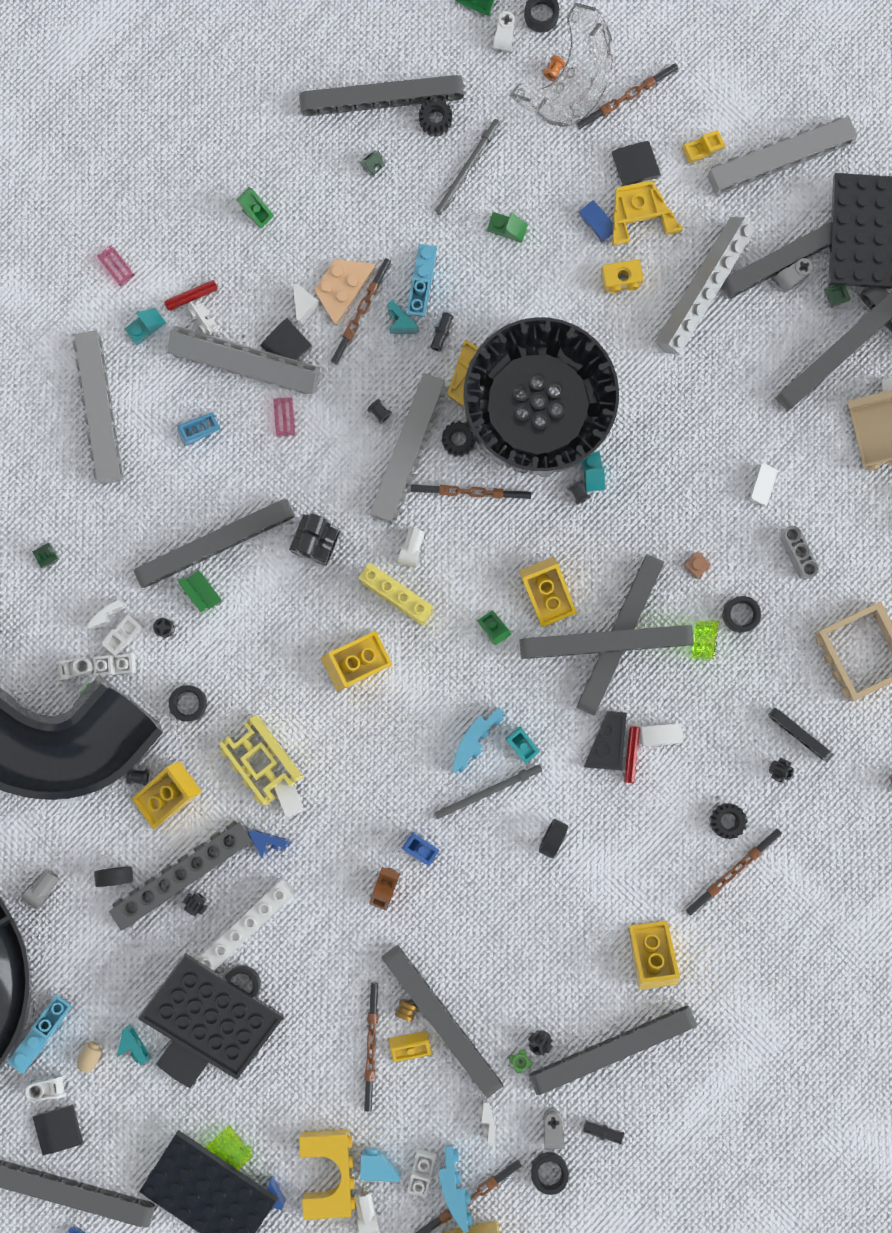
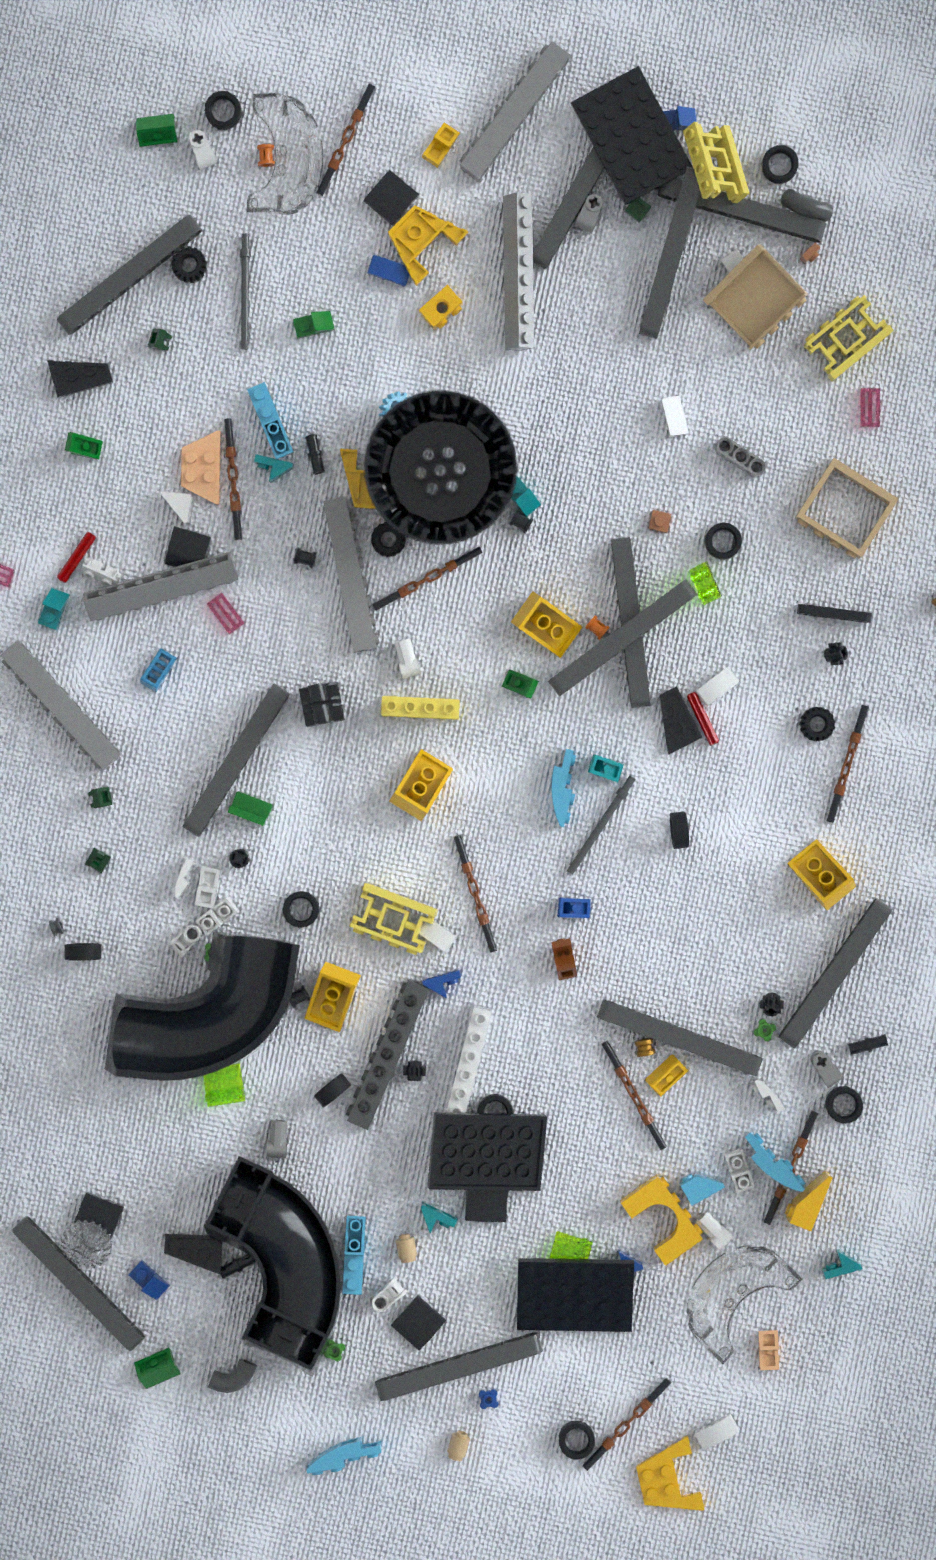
camera: 35 degrees left, 5 degrees up
none -> black wing [47,360,114,398]
none -> dark green tile [88,786,113,809]
none -> clear neon green hinge [203,1063,246,1107]
none -> piece [454,835,497,953]
none -> orange bush [585,615,610,640]

